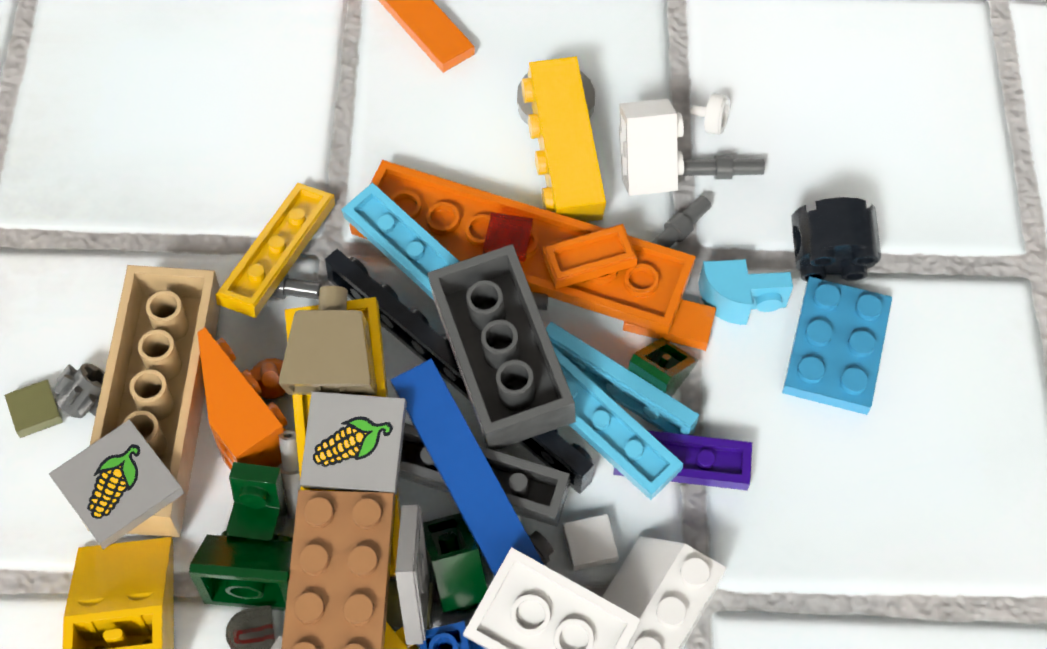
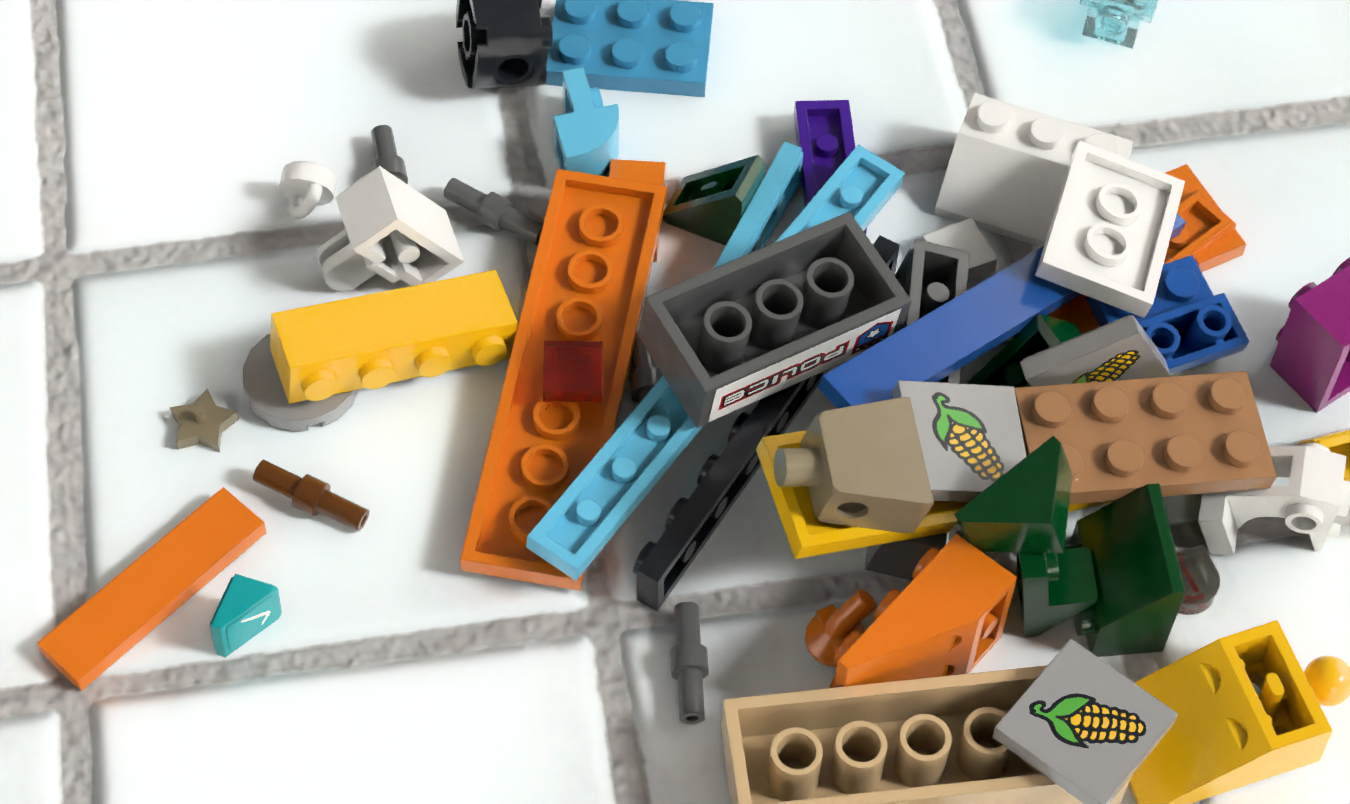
camera: 100 degrees left, 5 degrees down
yellow tile [215,183,335,318] -> none
orange tile [542,224,637,289] -> none
none -> dark tan piece [169,389,239,452]
none -> teal slope [210,574,282,658]
none -> reddish brown bar [253,459,370,531]
none -> dark green slope [955,436,1073,553]

